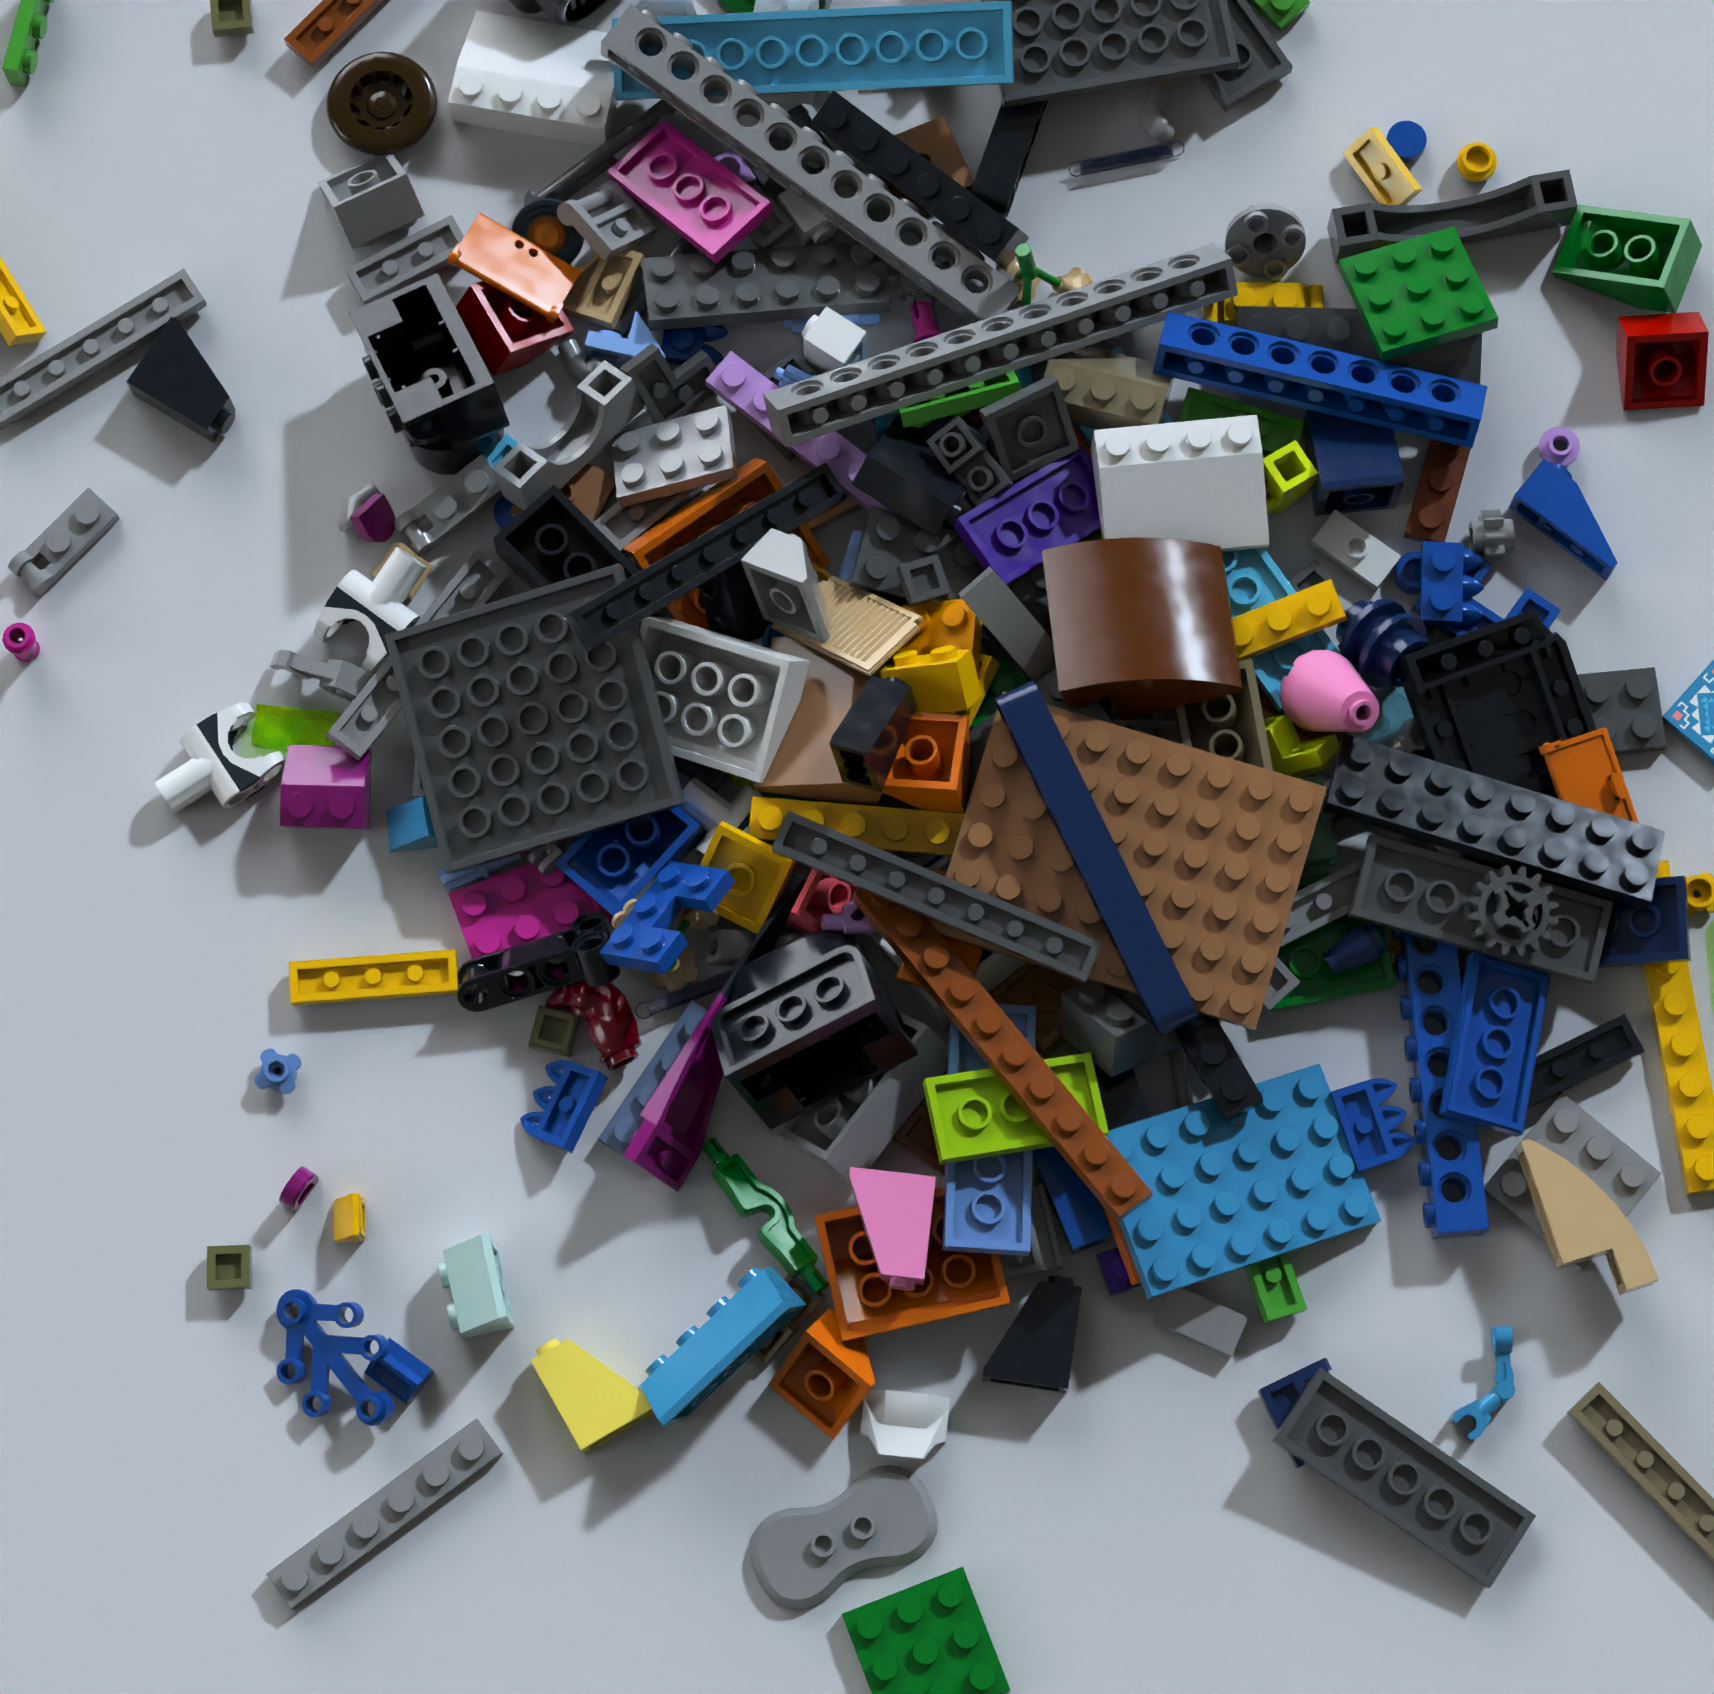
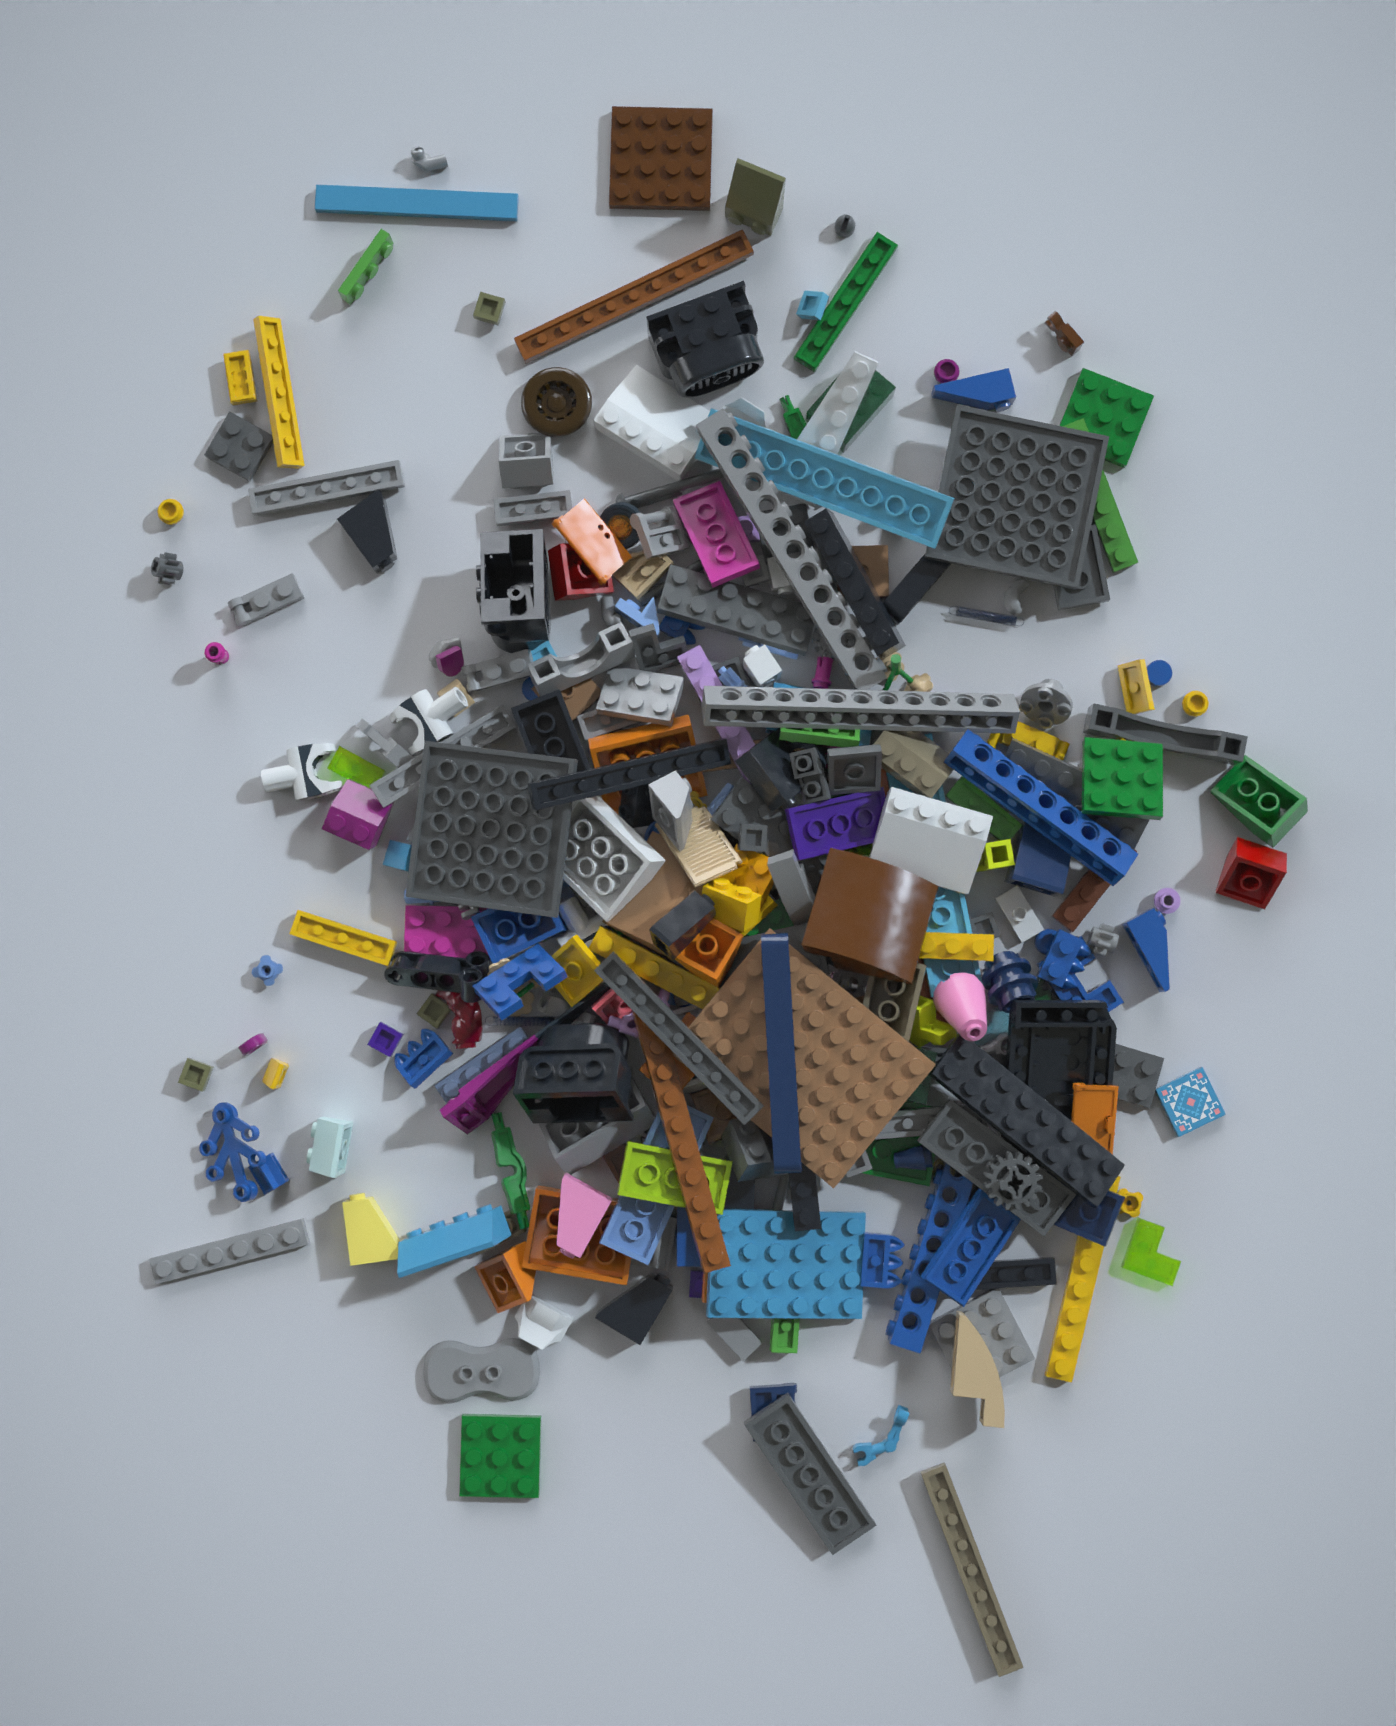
camera: 25 degrees right, 10 degrees up
none -> dark purple plate [367,1022,404,1057]

